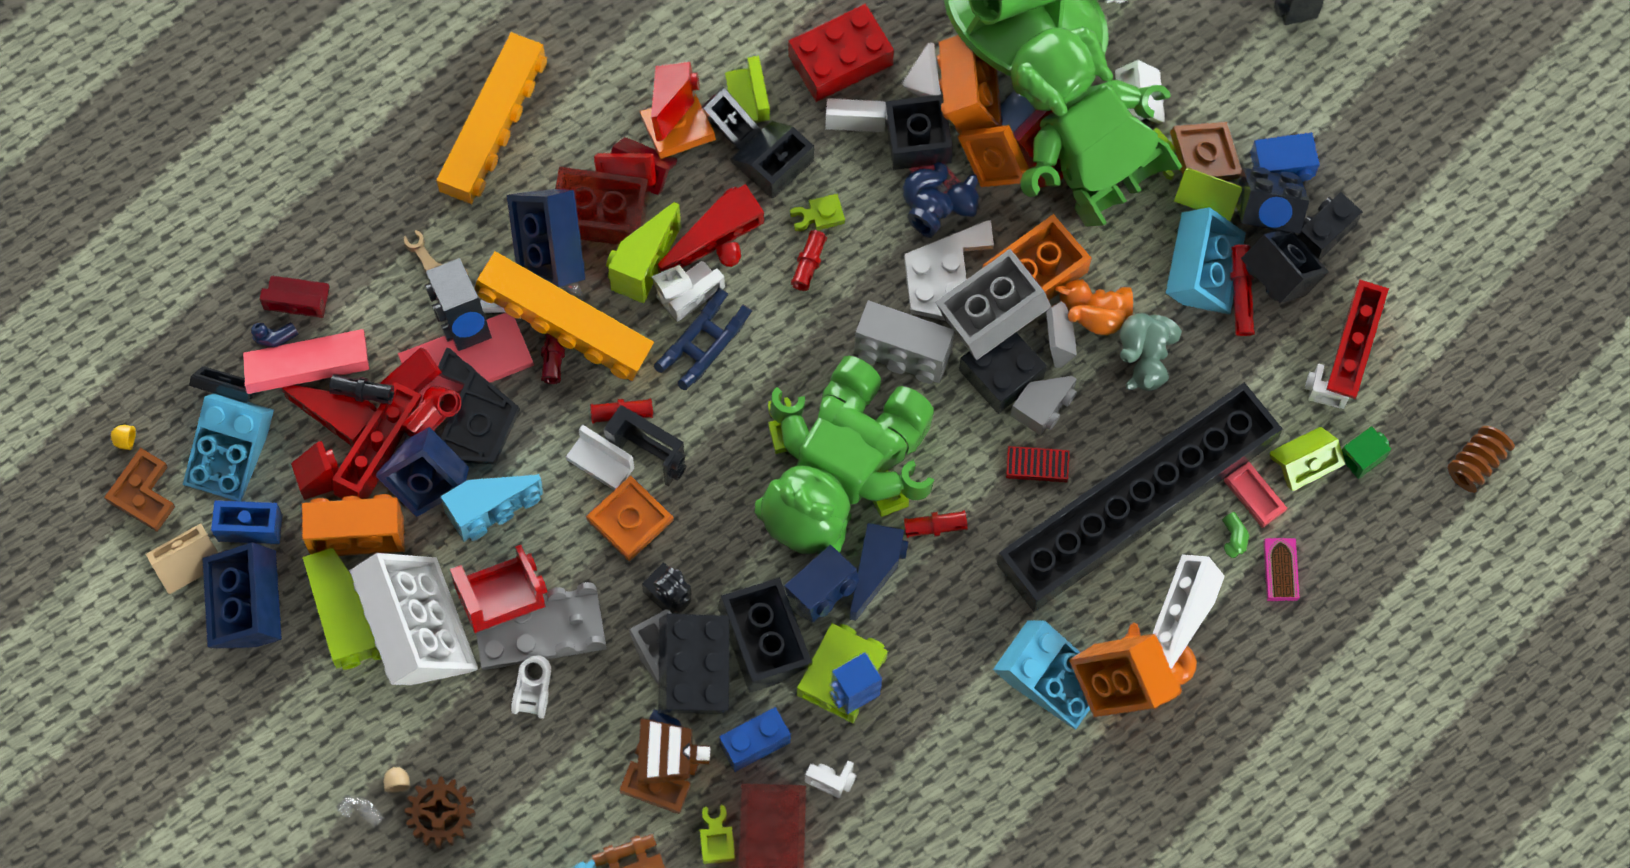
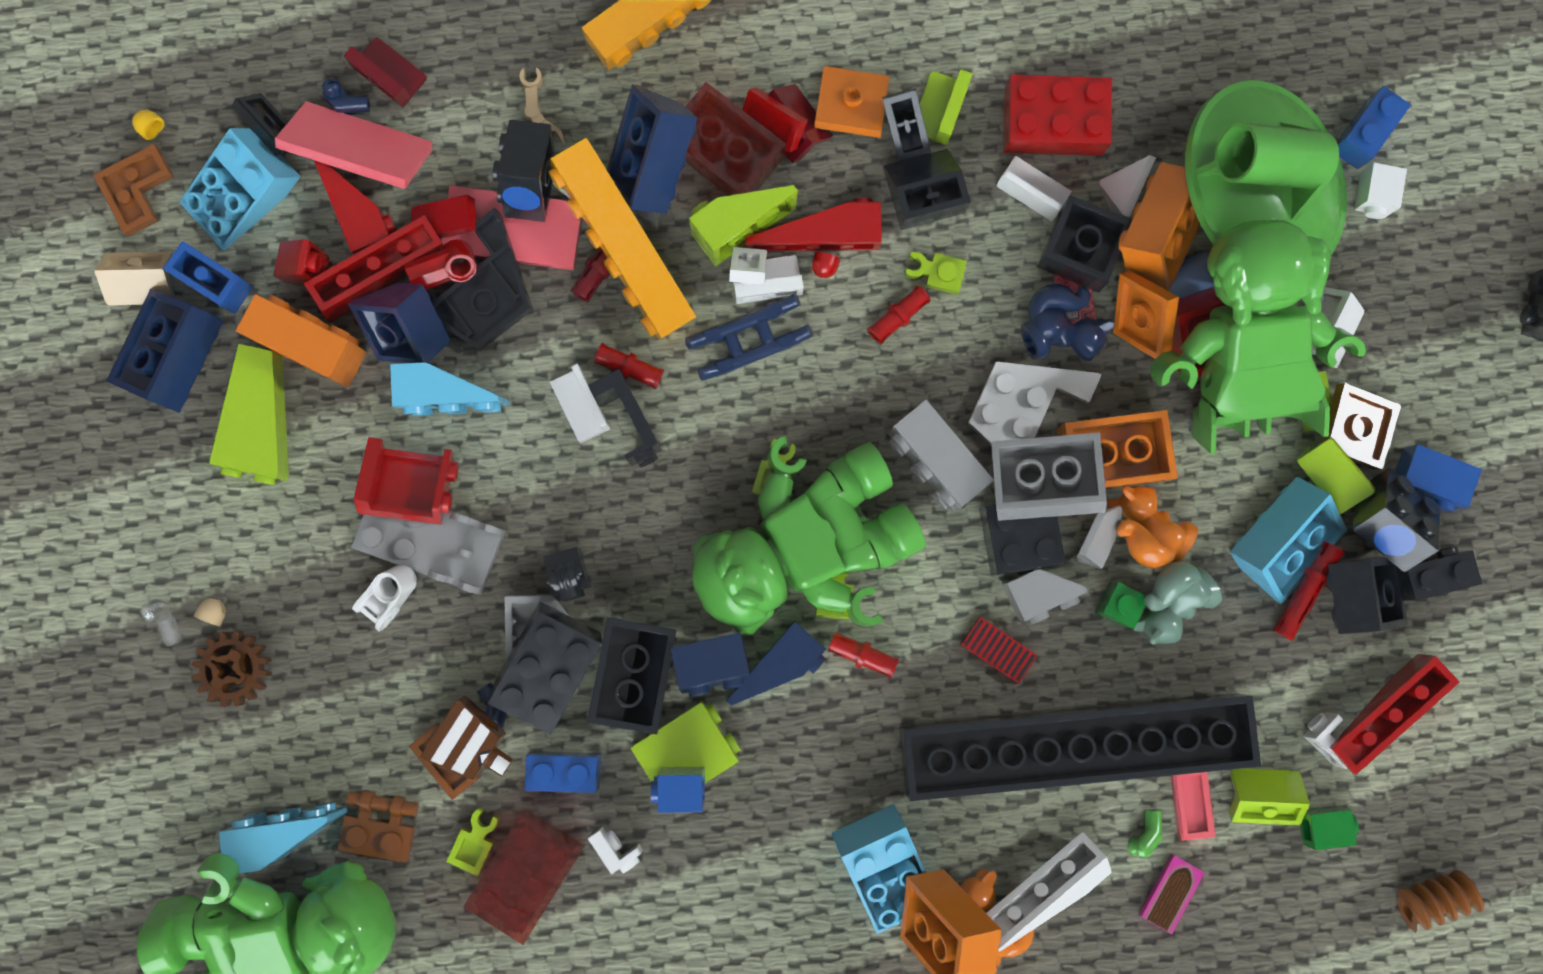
camera: 25 degrees right, 15 degrees up
black pin [329,374,395,405] -> none
white slope [350,553,478,685] -> none
orange plate [586,475,674,562] -> none
slope [651,62,700,141] -> none
none -> green brick [1094,582,1146,629]

